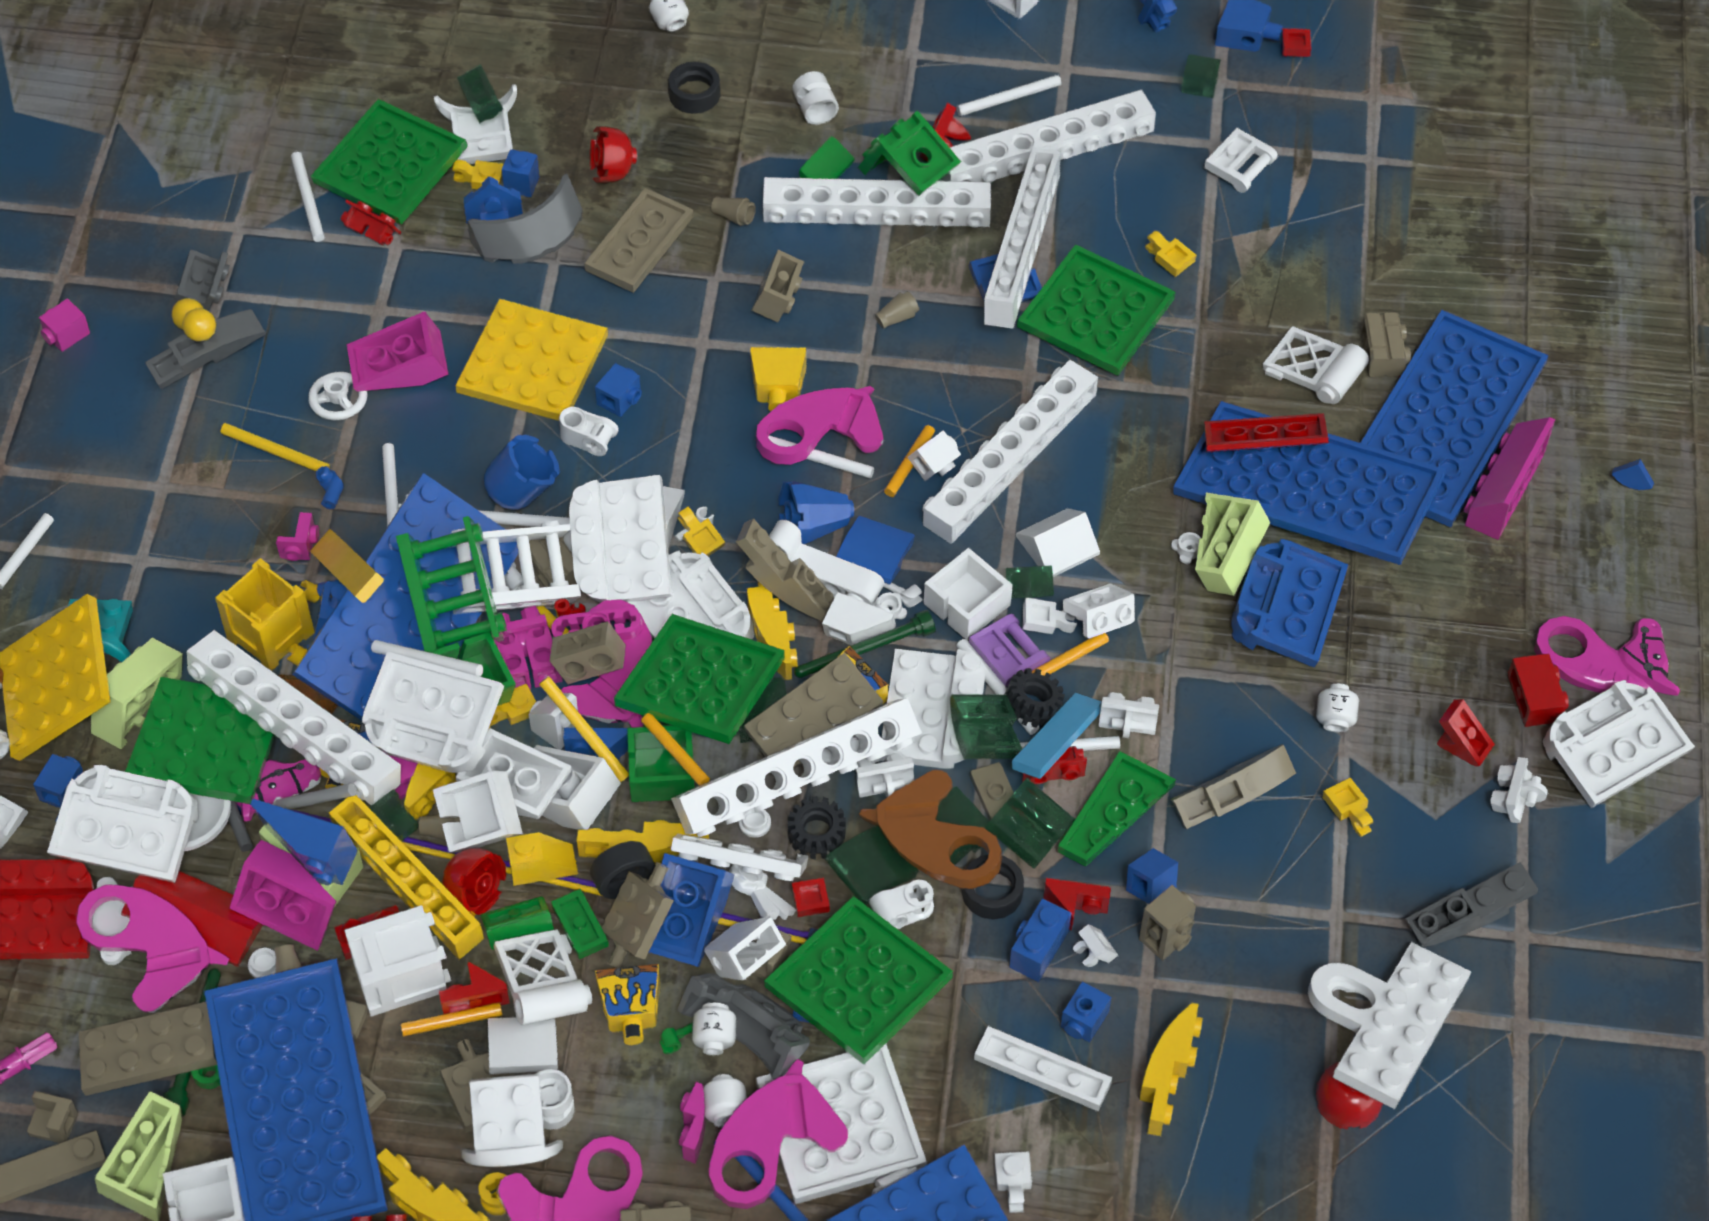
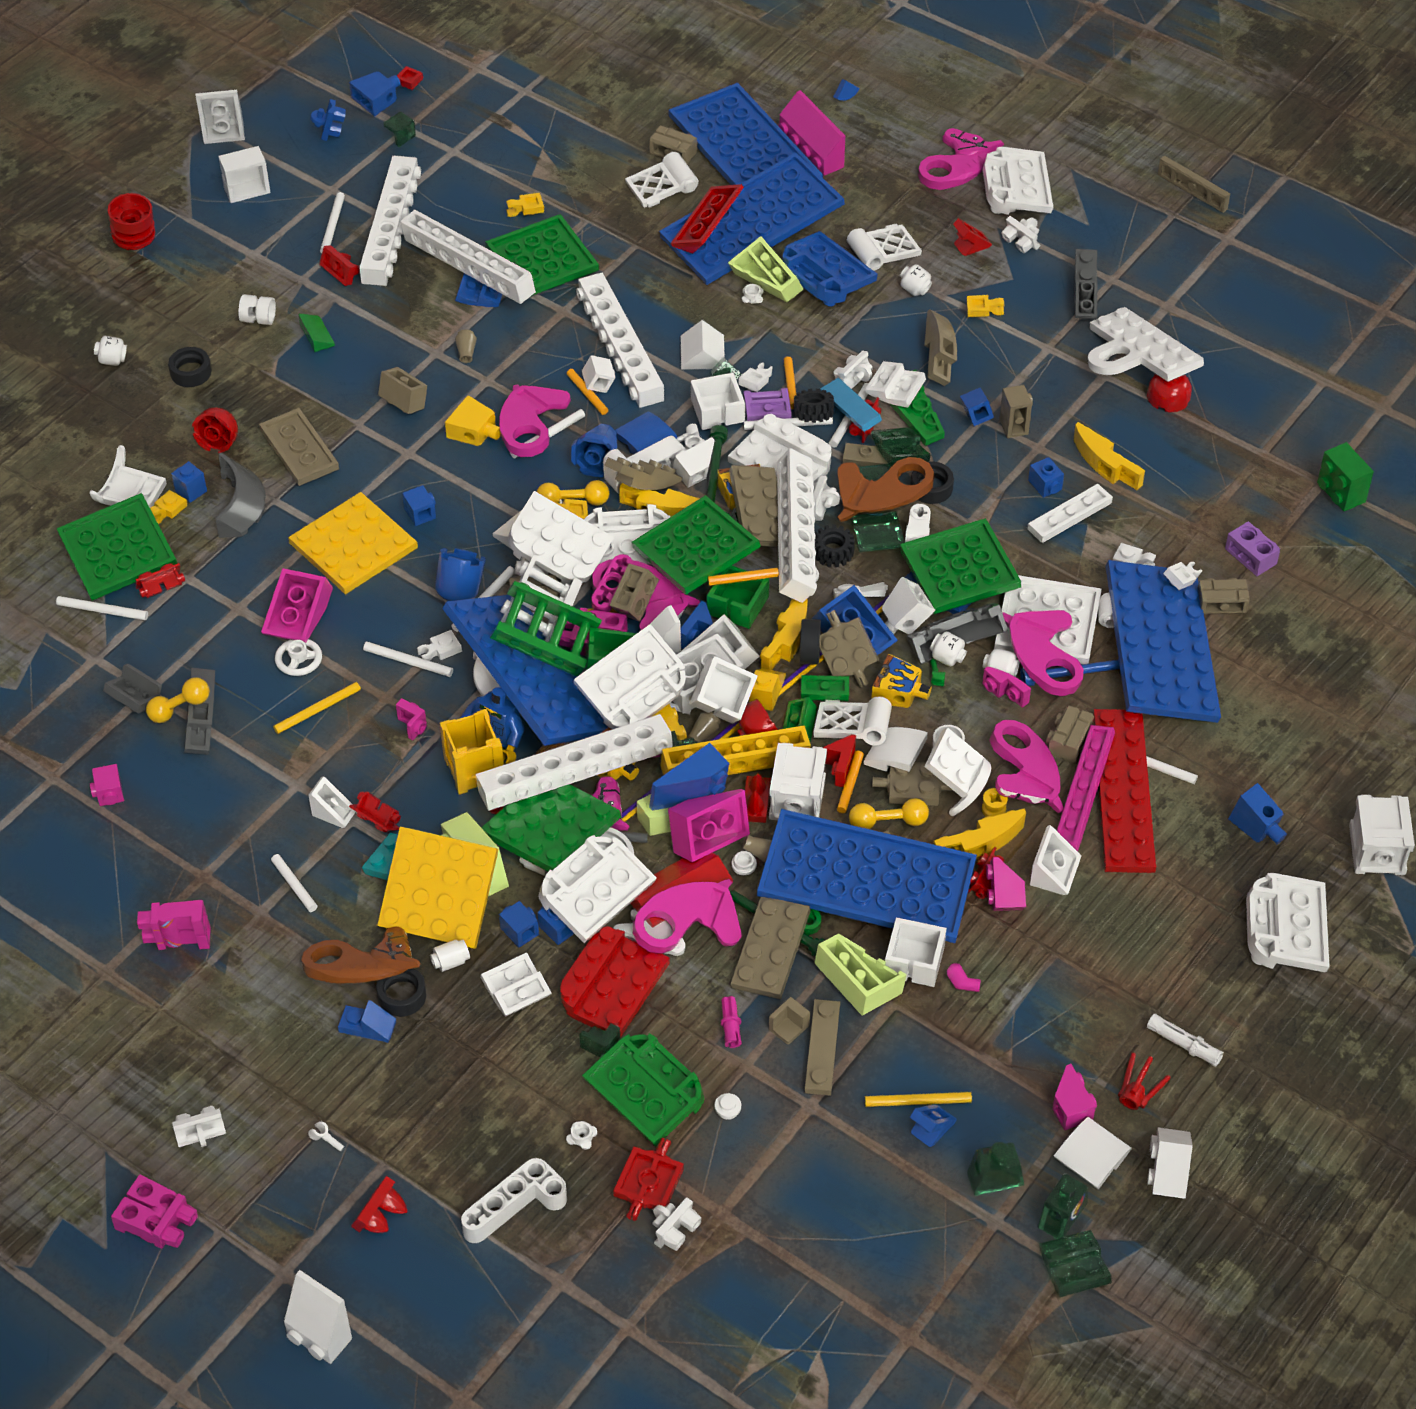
camera: 60 degrees left, 5 degrees down
light grey bar [275,783,357,810] -> none
yellow tile [310,529,384,603] -> none
blue arm [315,466,344,510] -> none
white bar [371,640,483,677] -> none
clear green plate [457,64,504,123] -> none
blue plate [463,176,523,224] -> none
yellow bar [539,676,629,782] -> none
red arm [554,599,586,625] -> none
white piece [559,407,619,456] -> none
white wing [671,834,808,881] -> none
dark tan cone [711,197,755,226] -> none
white brick [763,178,991,227] -> none
red plate [792,878,830,917] -> none
green bracket [858,110,962,196] -> none
clear green slope [949,694,1022,759] -> none
blue brick [1009,898,1071,982] -> none
red slope [1044,878,1111,931] -> none
white bracket [1063,584,1135,638] -> none
white tile [1073,924,1118,967] -> none
white plate [1204,128,1278,193] -> none
red brick [1508,653,1569,727] -> none
none -> white slope [309,776,356,828]
none -> red hinge [349,791,401,832]
none -> yellow piece [536,480,610,506]
none -> white piece [847,224,922,271]
none -> yellow piece [849,798,929,829]
none -> white slope [865,361,926,407]

